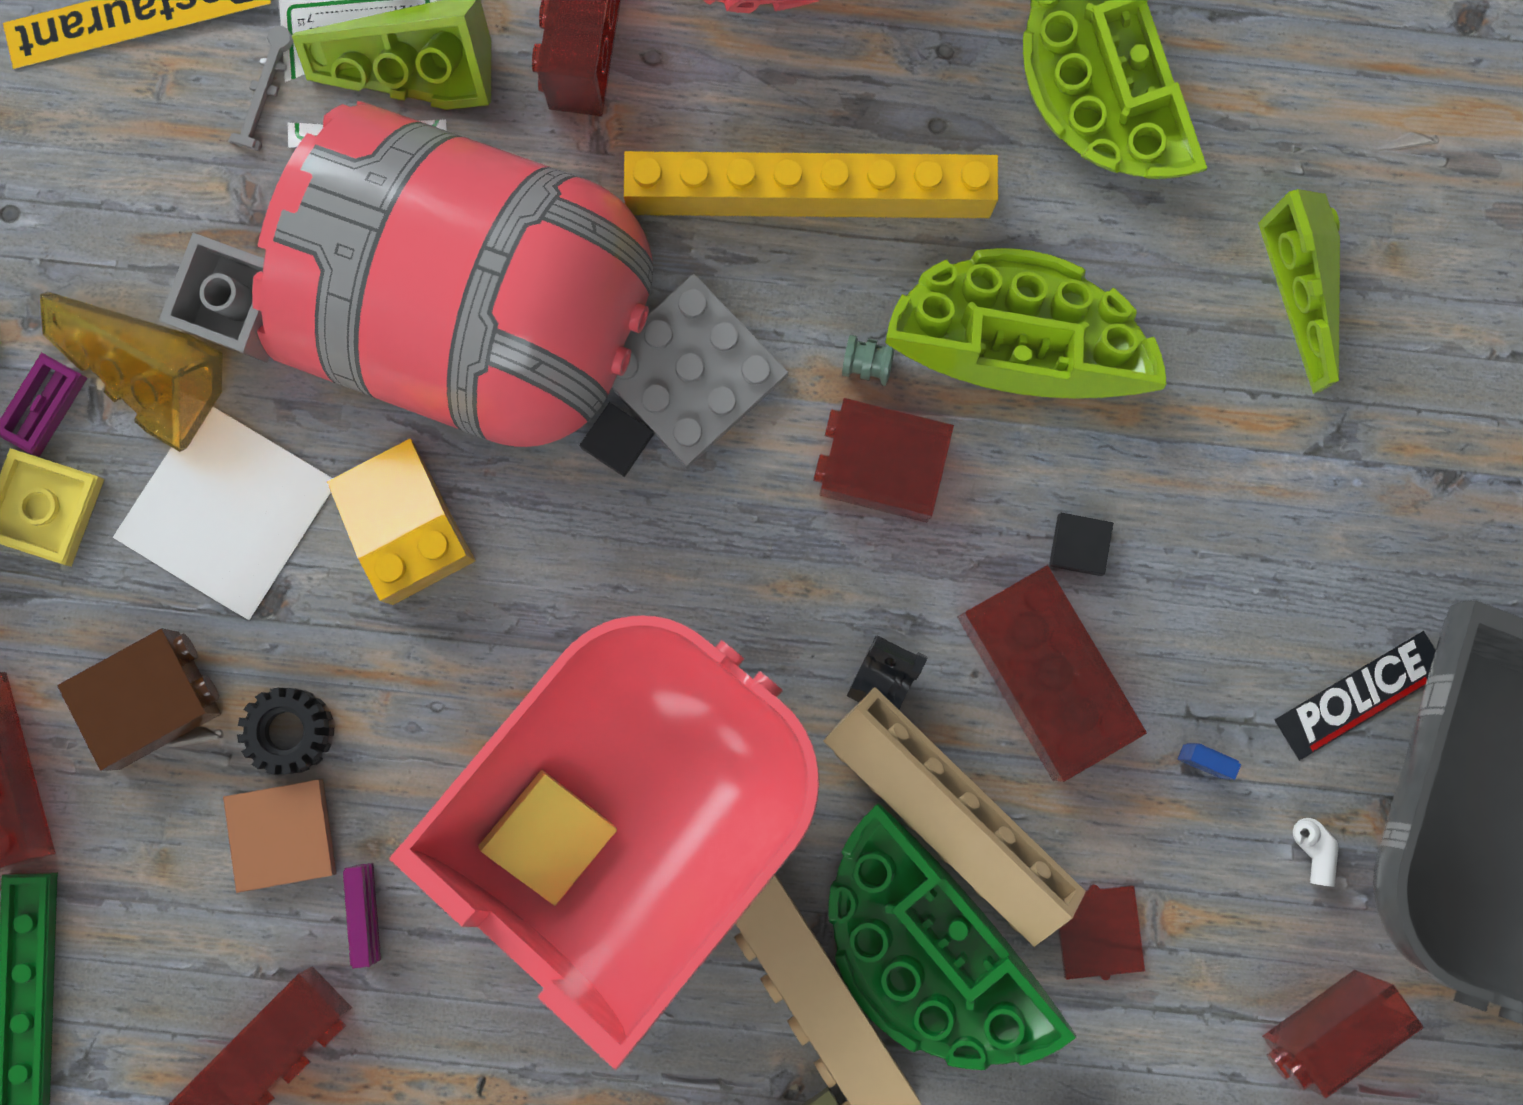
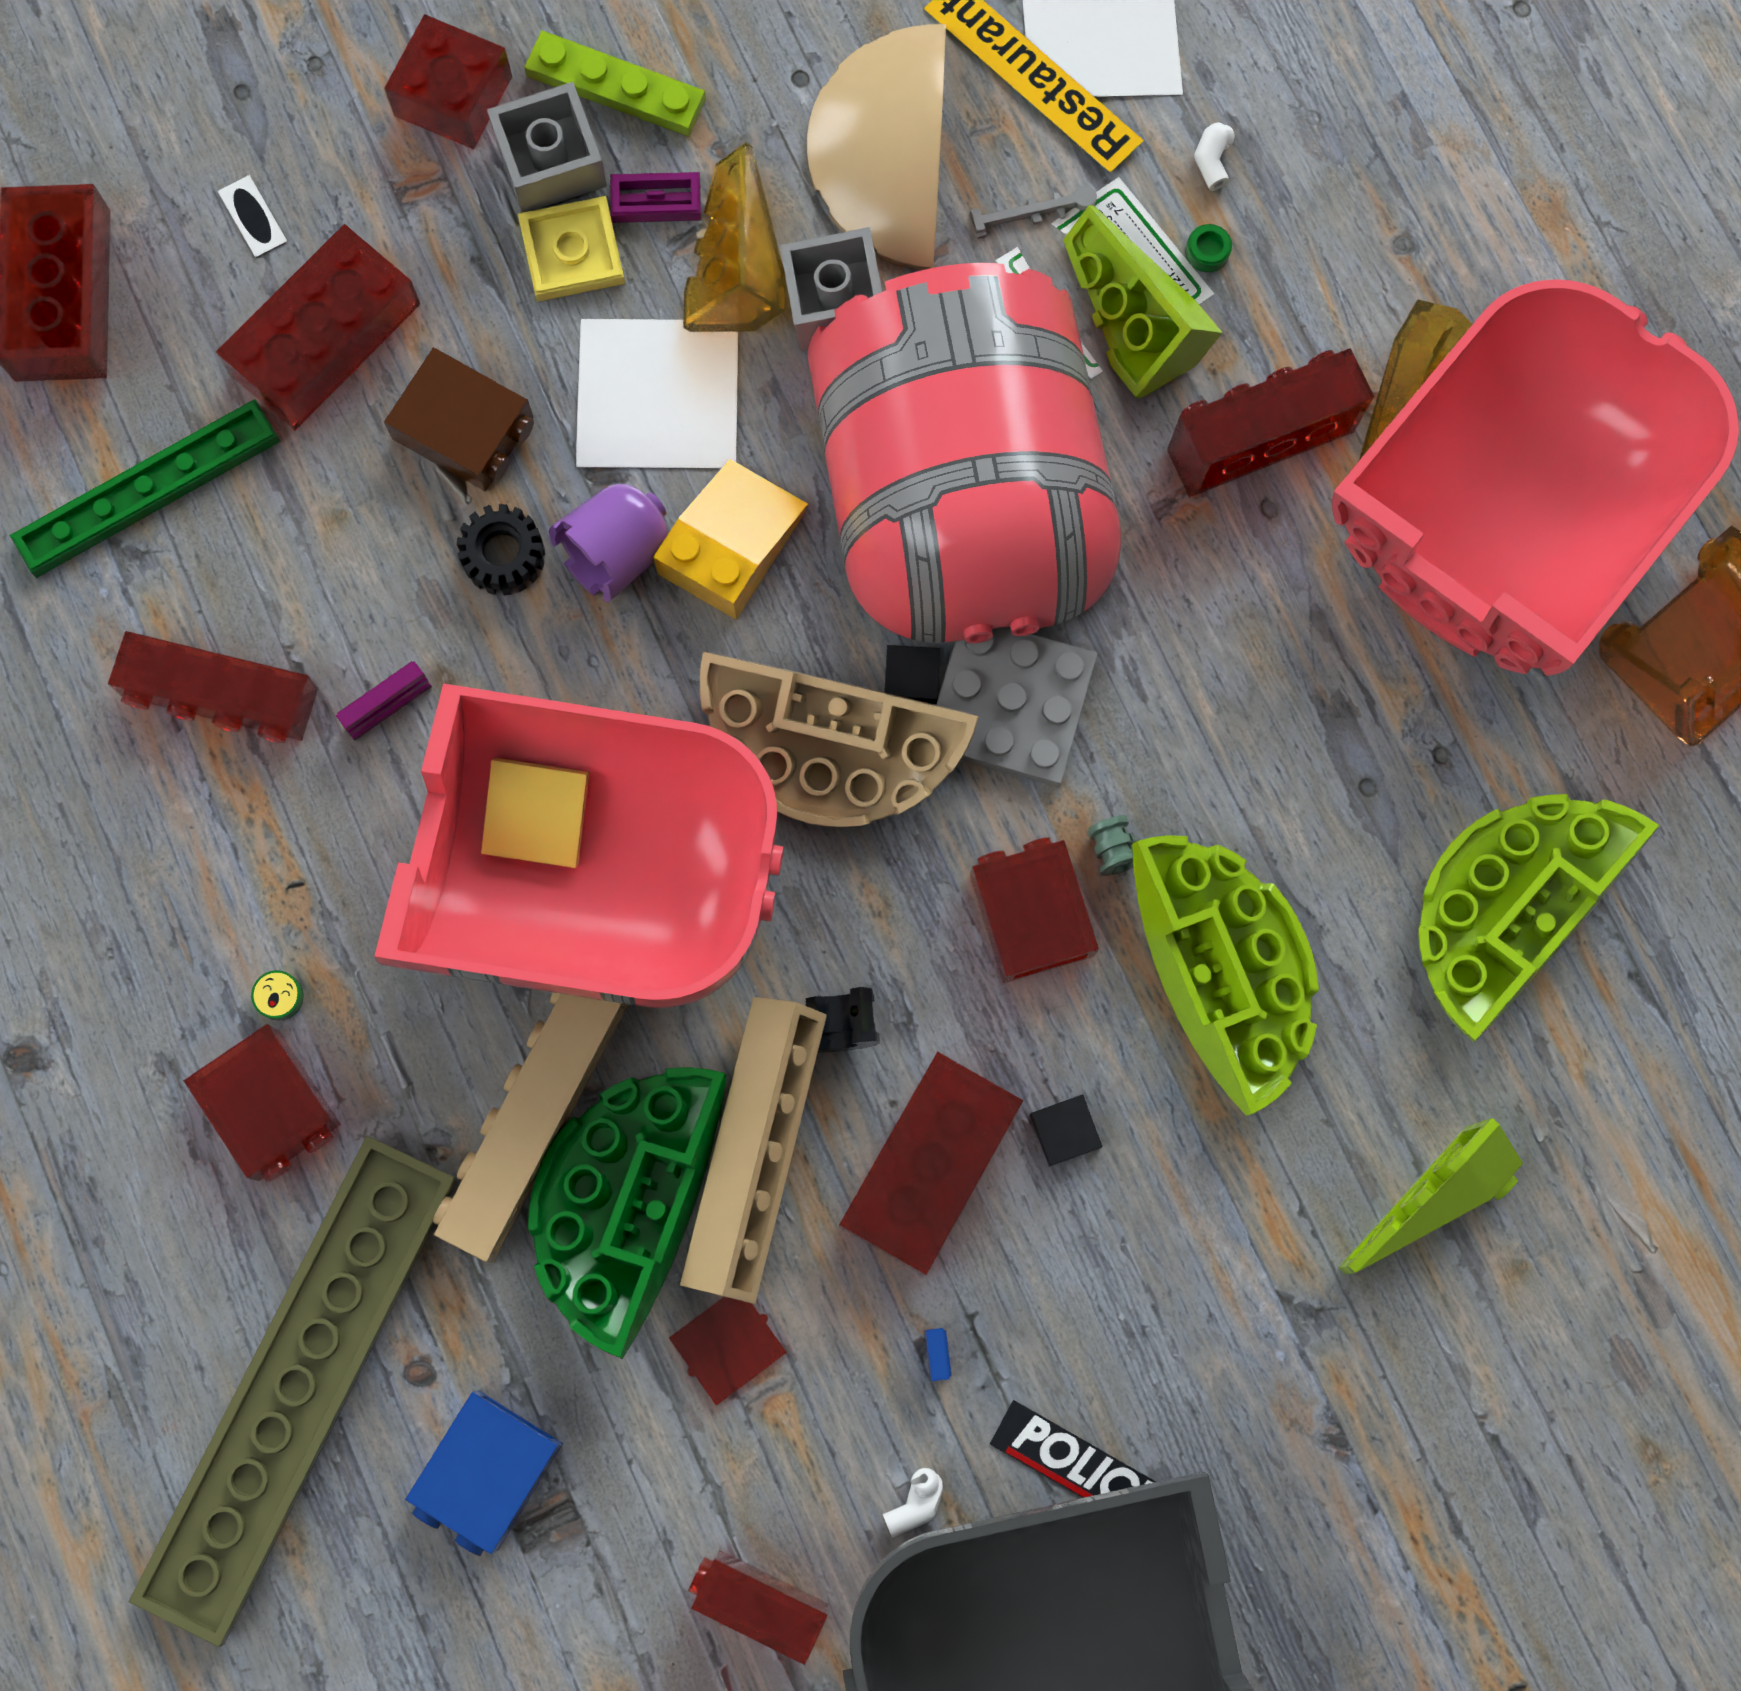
camera: 60 degrees right, 5 degrees down
nougat tile [223,779,337,893] -> none
yellow brick [624,151,998,218] -> none
none -> medium lavender cylinder [548,484,668,603]
none -> tan brick [700,652,979,827]
none -> tan brick [807,24,946,270]

